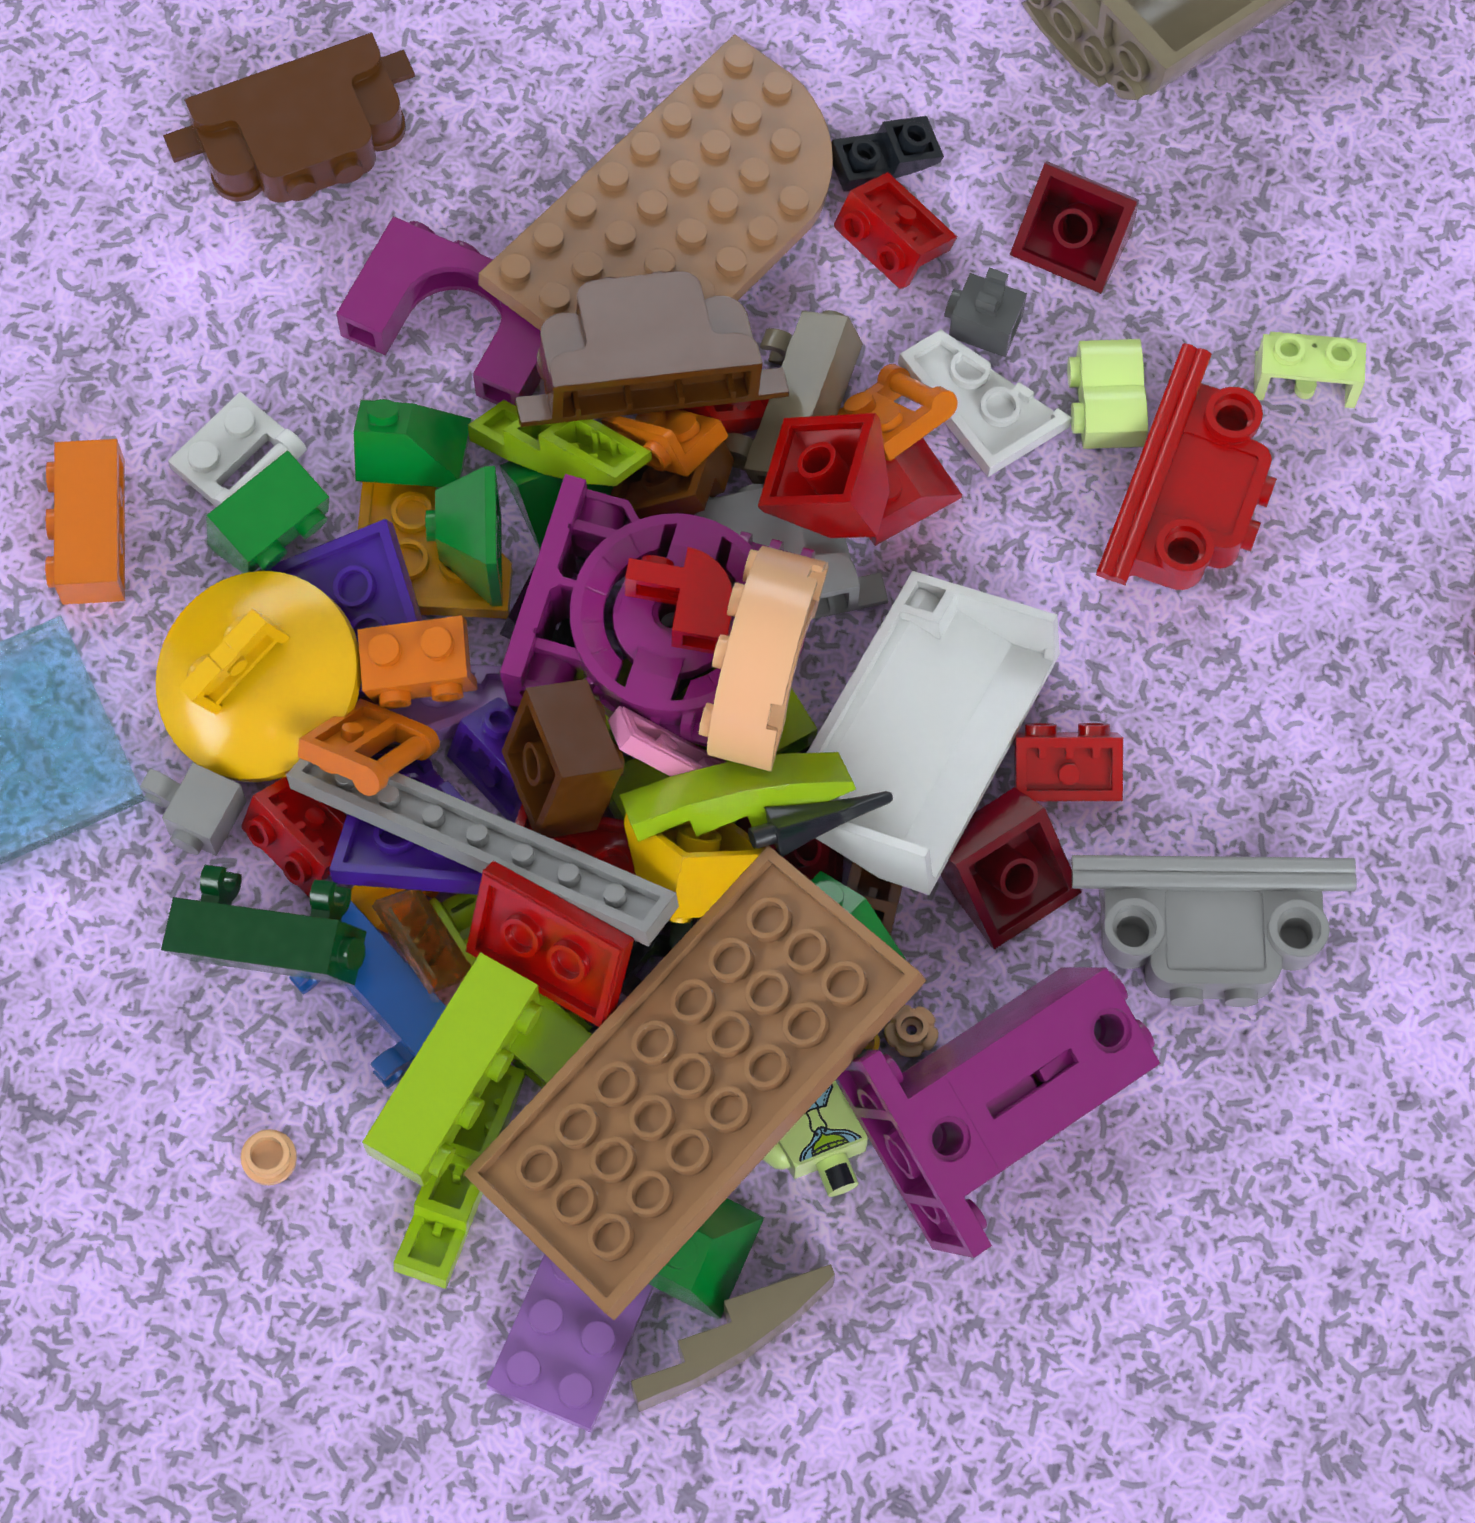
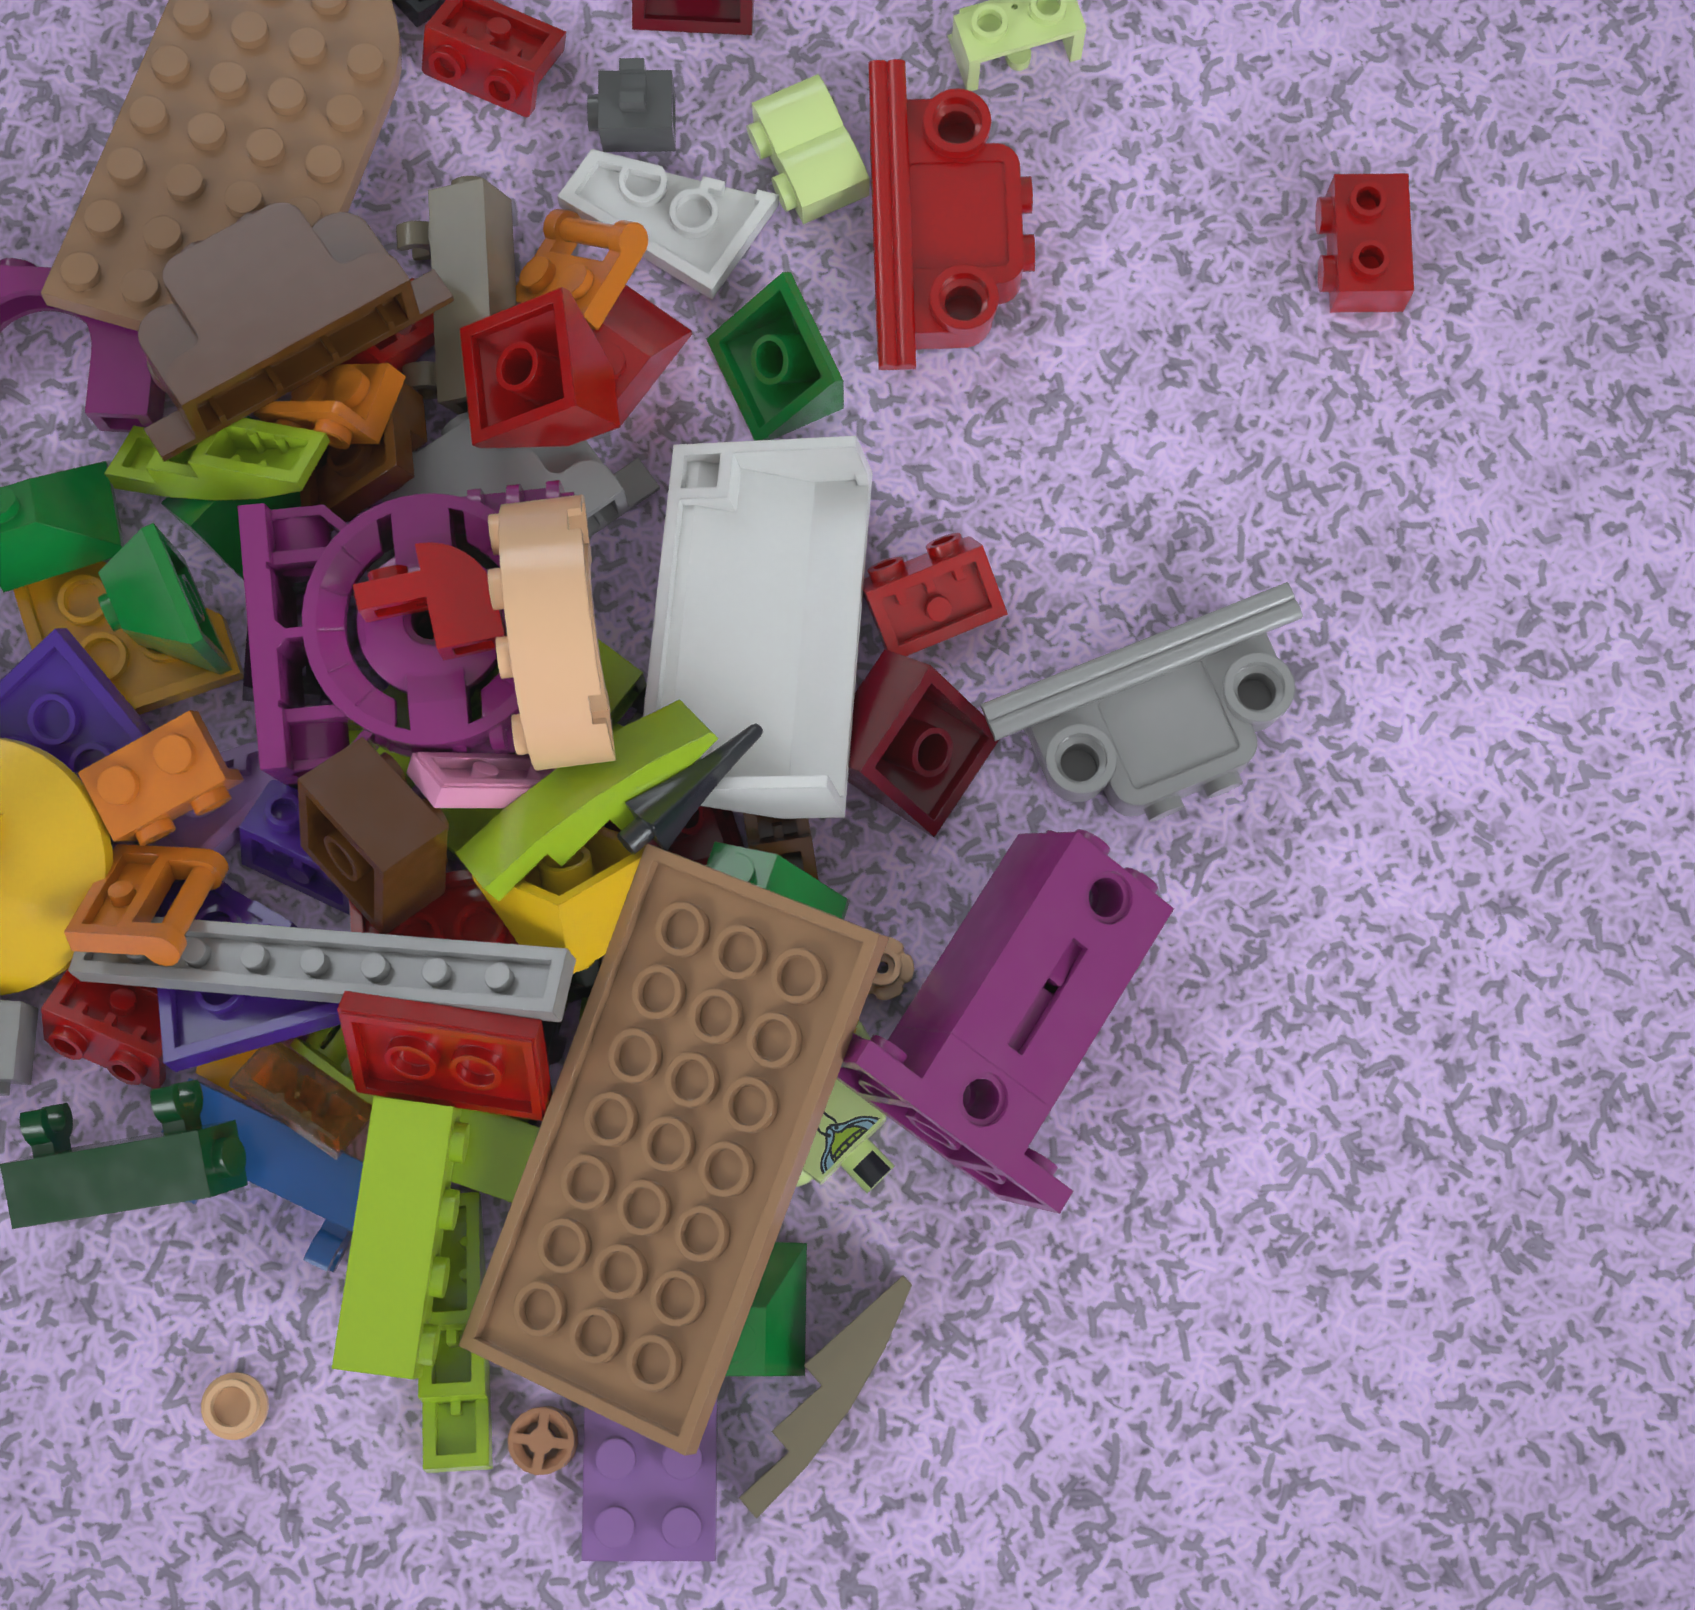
camera: 20 degrees left, 10 degrees up
none -> nougat wheel [508,1406,579,1475]
none -> green slope [706,272,844,441]

